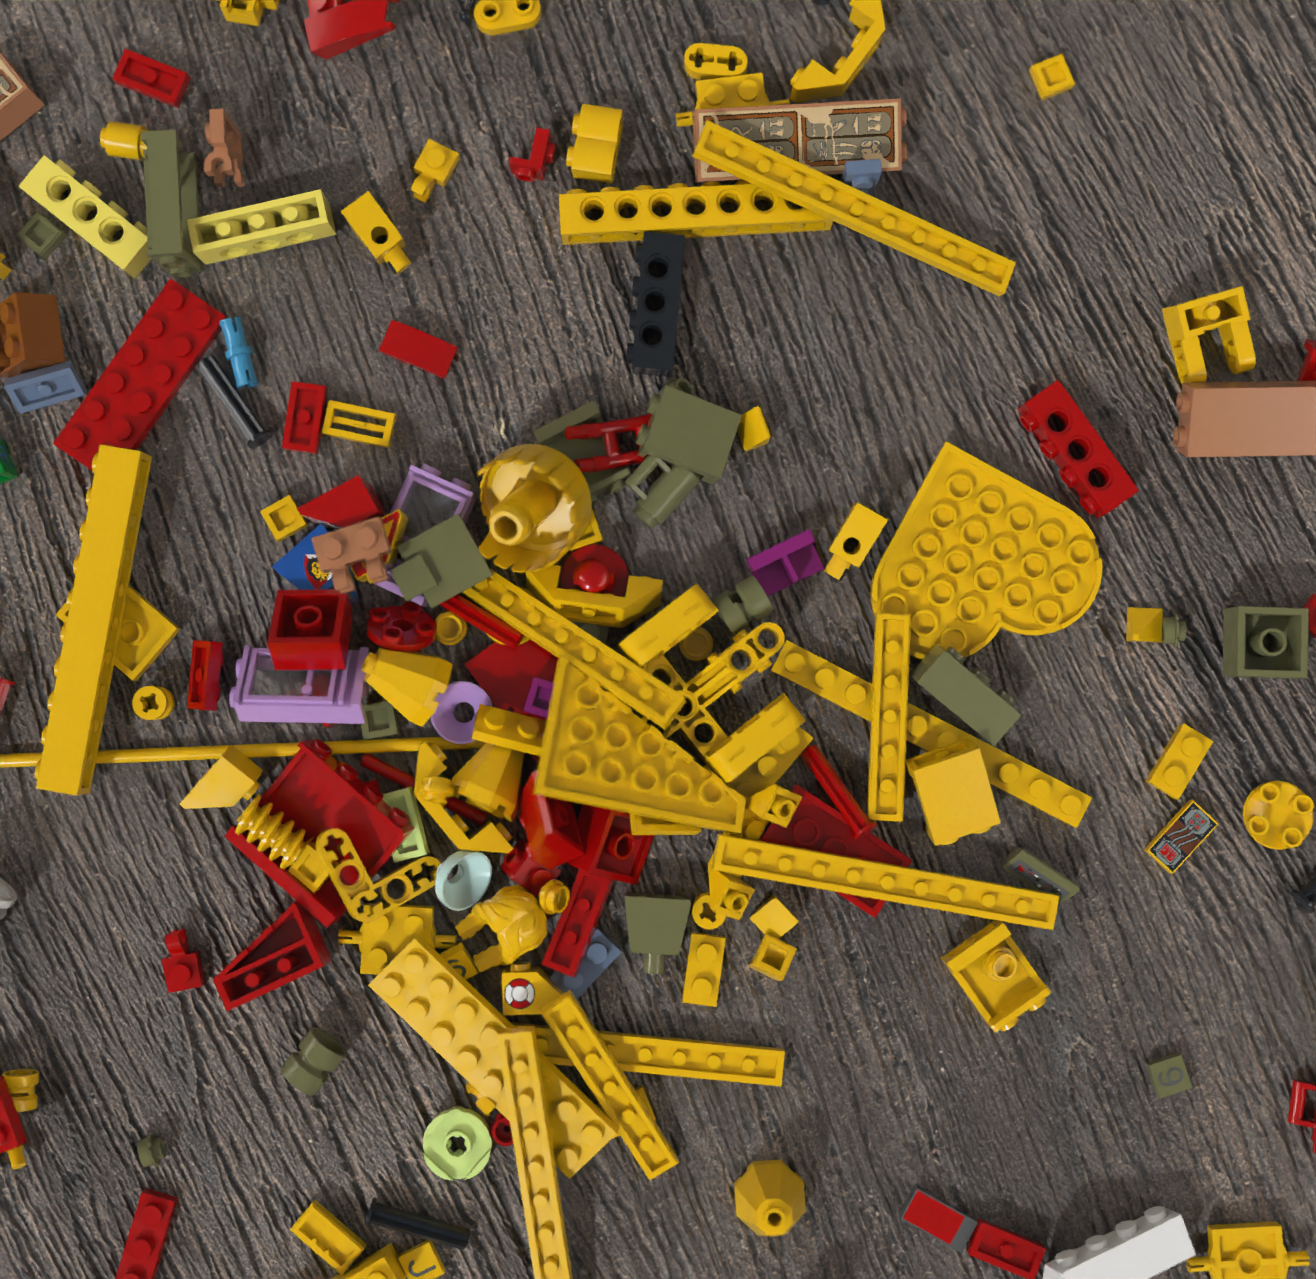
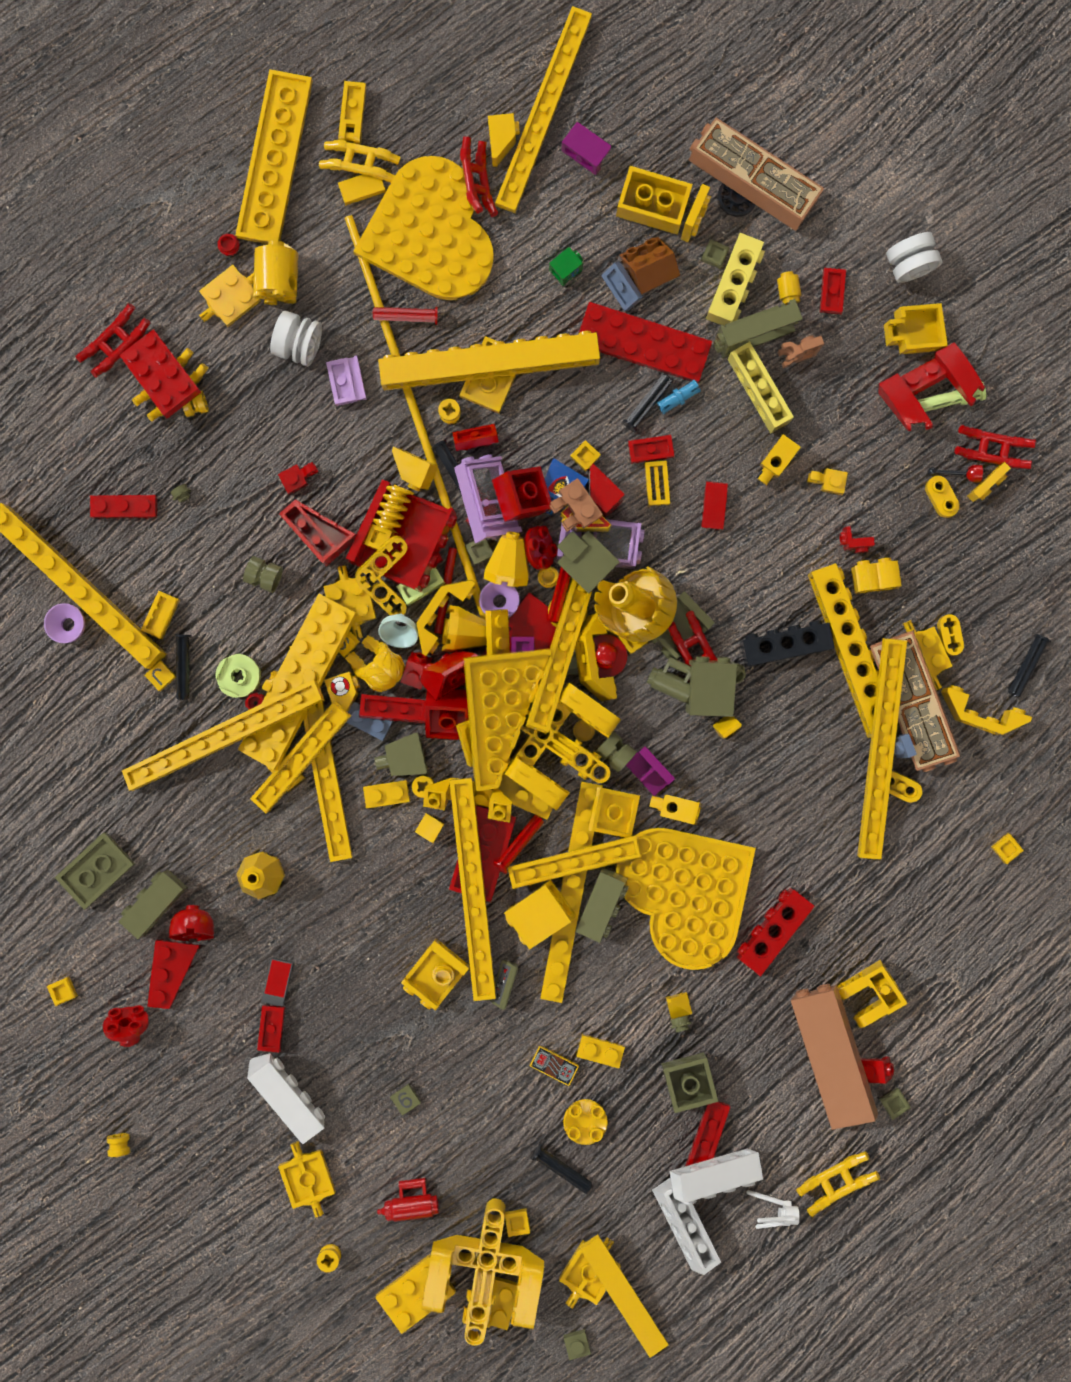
camera: 70 degrees right, 0 degrees up
yellow plate [418,777,454,803] -> none
yellow plate [538,879,570,915] -> none
yellow slope [749,933,797,981] -> none
none -> lavender plate [326,356,367,406]
none -> black axle [431,439,461,493]
none -> yellow plate [588,787,640,838]
none -> yellow plate [889,770,922,803]

